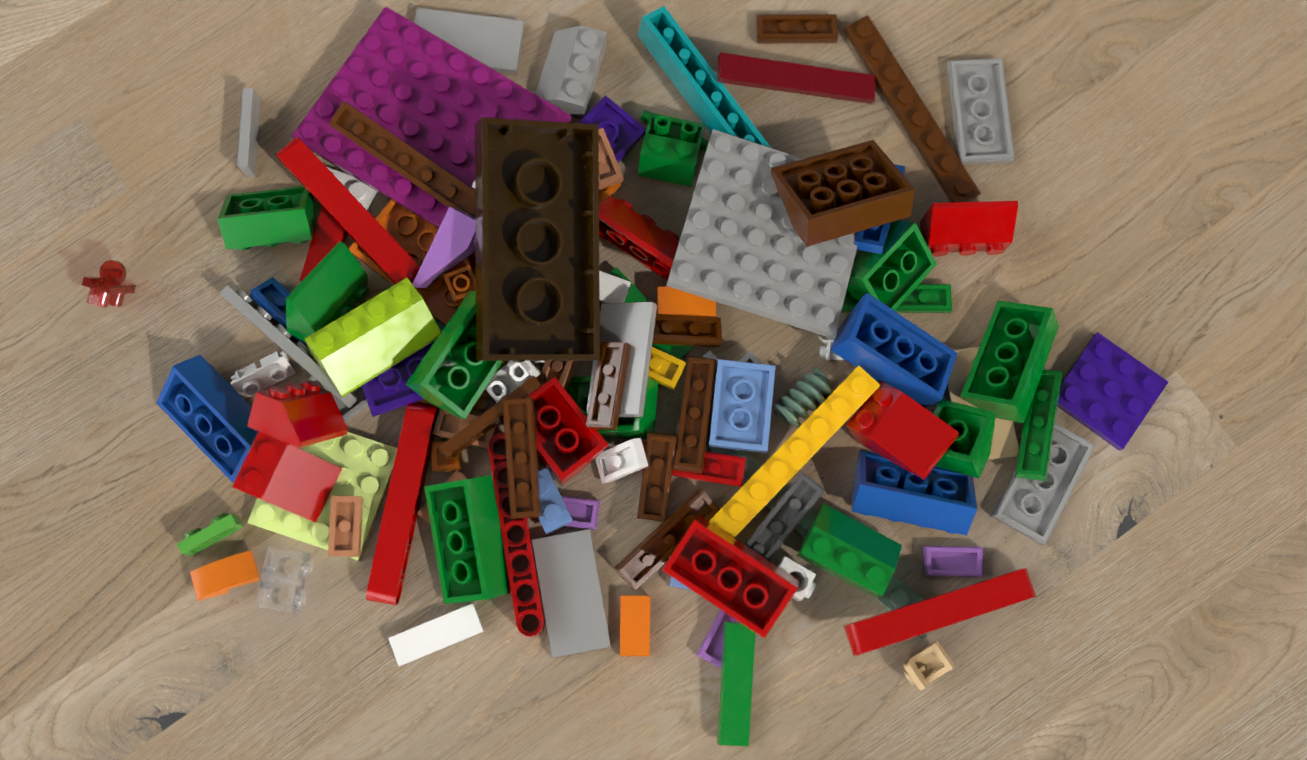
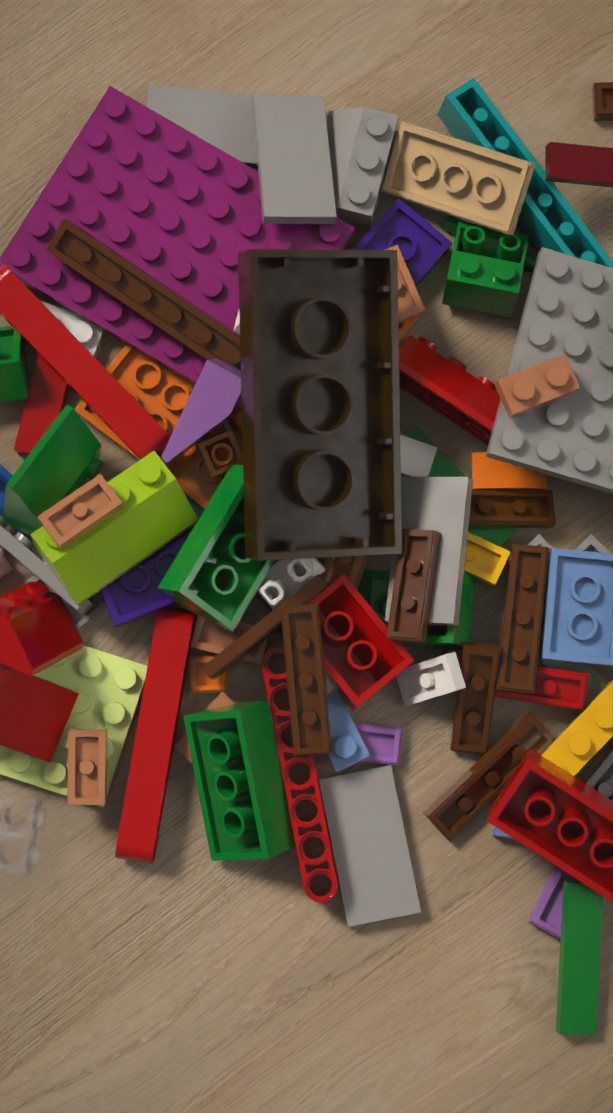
camera: 10 degrees right, 5 degrees up
white tile [388,603,484,666] -> none
orange tile [620,595,650,656] -> none
none -> nougat plate [37,474,124,551]
none -> light grey tile [252,95,337,224]
none -> tan tile [381,121,535,235]
none -> nougat plate [494,354,581,418]

